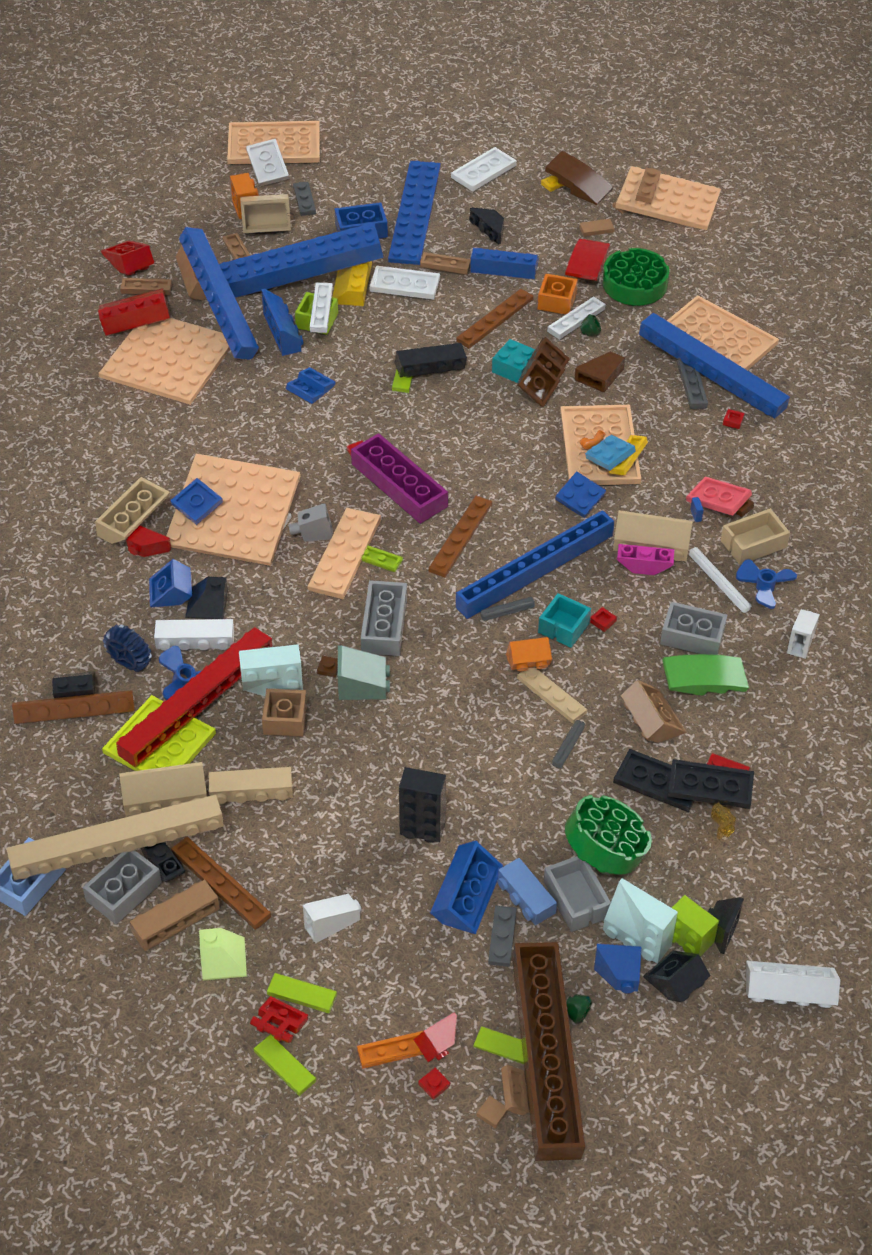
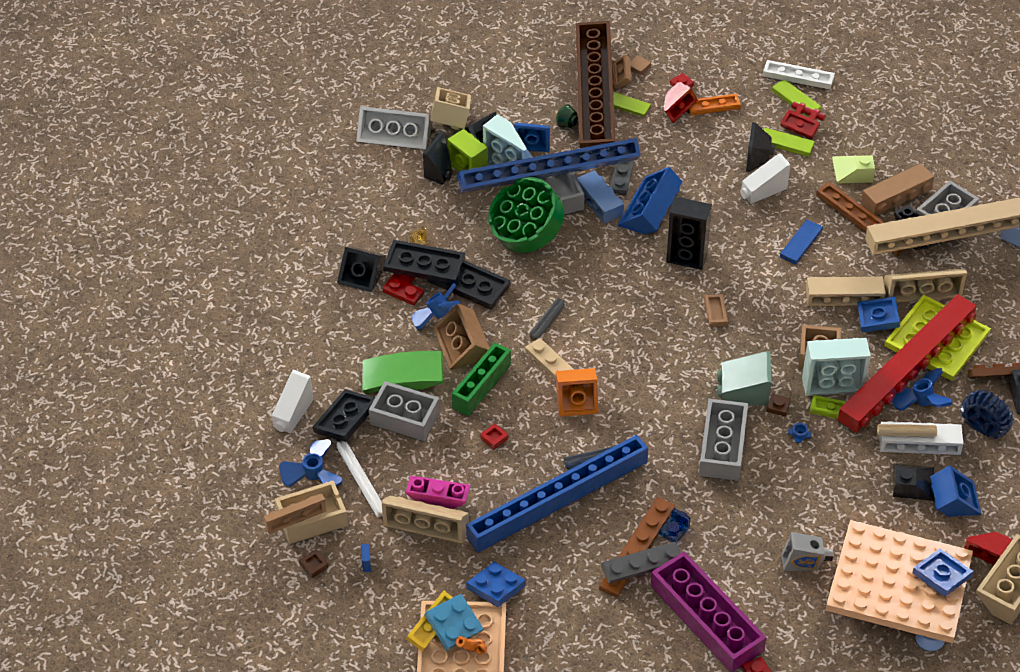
camera: 175 degrees left, 0 degrees up
light nougat plate [308,508,381,599] -> none
lime tile [362,546,403,572] -> none
teal piece [538,593,591,648] -> none
coral tile [686,477,752,516] -> none
none -> medium nougat plate [264,493,326,534]
none -> black plate [312,389,375,442]
none -> black slope [337,246,386,292]
none -> blue piece [411,283,460,330]
none -> tan brick [430,87,471,130]
none -> green brick [452,342,511,416]
none -> blue brick [457,138,641,193]
none -> dark grey plate [601,542,681,584]
none -> clear blue bracket [659,508,691,543]
none -> medium nougat tile [704,294,728,327]
none -> black slope [746,122,775,172]
none -> white plate [763,60,835,90]
none -> blue tile [780,220,823,265]
none -> blue plate [788,423,812,443]
none -> blue plate [857,296,900,333]
none -> tan axle [877,424,937,437]

